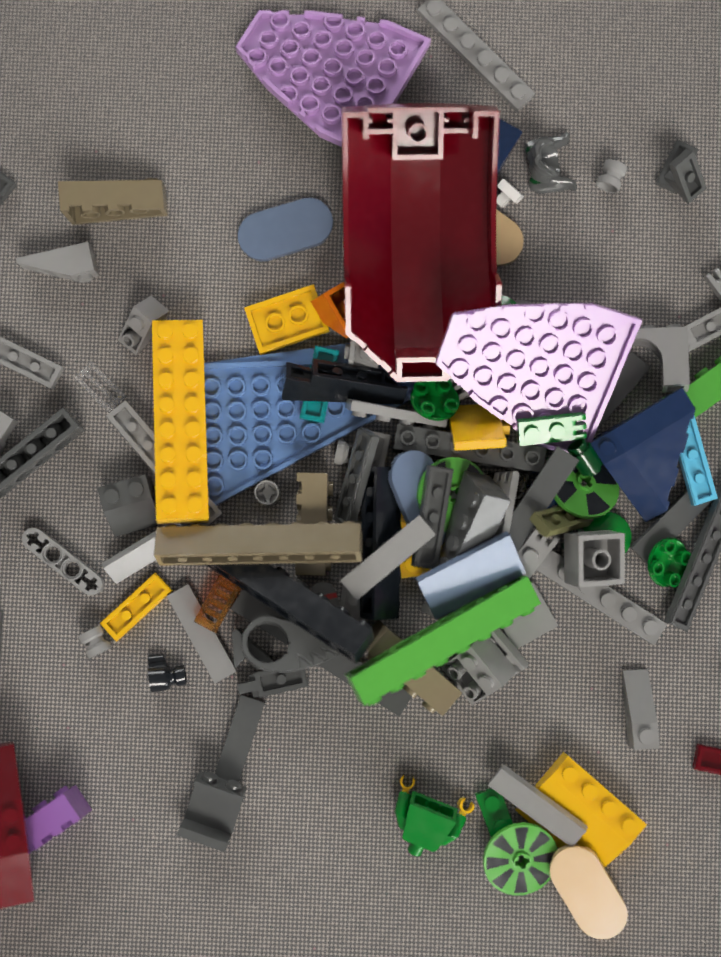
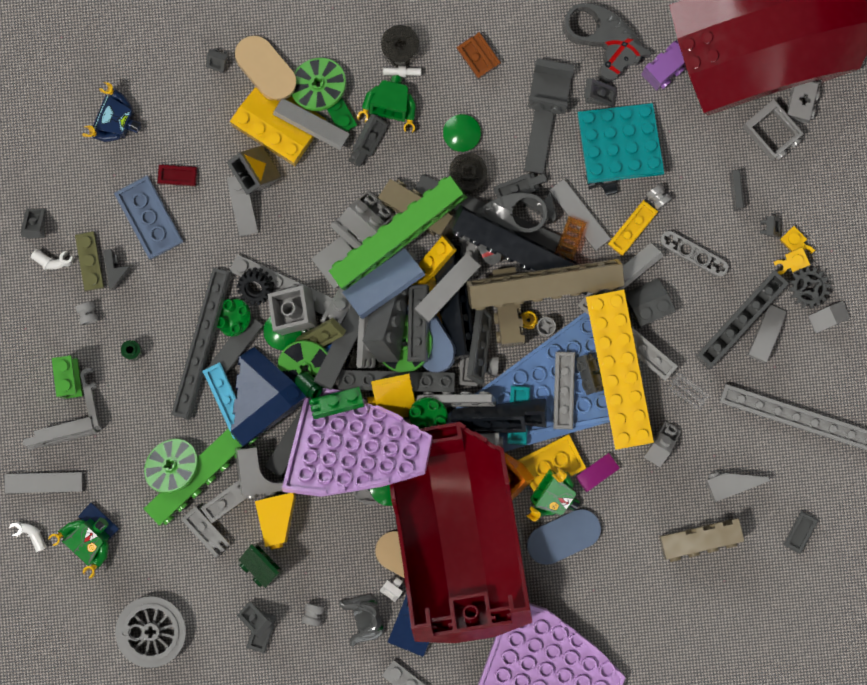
camera: 165 degrees right, 0 degrees up
none -> dark grey tile [206,48,228,73]
none -> dark grey brick [226,146,282,195]
none -> black tyre [237,268,274,305]
none -> dark green slope [239,543,283,588]
none -> yellow slope [255,493,296,550]
none -> dark grey hinge [349,114,388,167]
none -> clear smoke brick [381,25,419,67]
none -> white bar [383,66,421,77]
none -> yellow hinge [417,236,457,285]
none -> green dish [443,114,481,152]
none -> clear smoke brick [449,153,487,194]
none -> dark orange plate [456,32,501,79]
none -> yellow plate [520,311,538,329]
none -> green torso [527,467,580,522]
none -> light grey tile [553,352,575,430]
none -> dark grey animal [562,3,652,83]
none -> dark grey hinge [576,354,603,396]
none -> magenta slope [576,453,620,492]
none -> teal plate [577,103,664,184]
none -> dark grey slope [584,78,617,107]

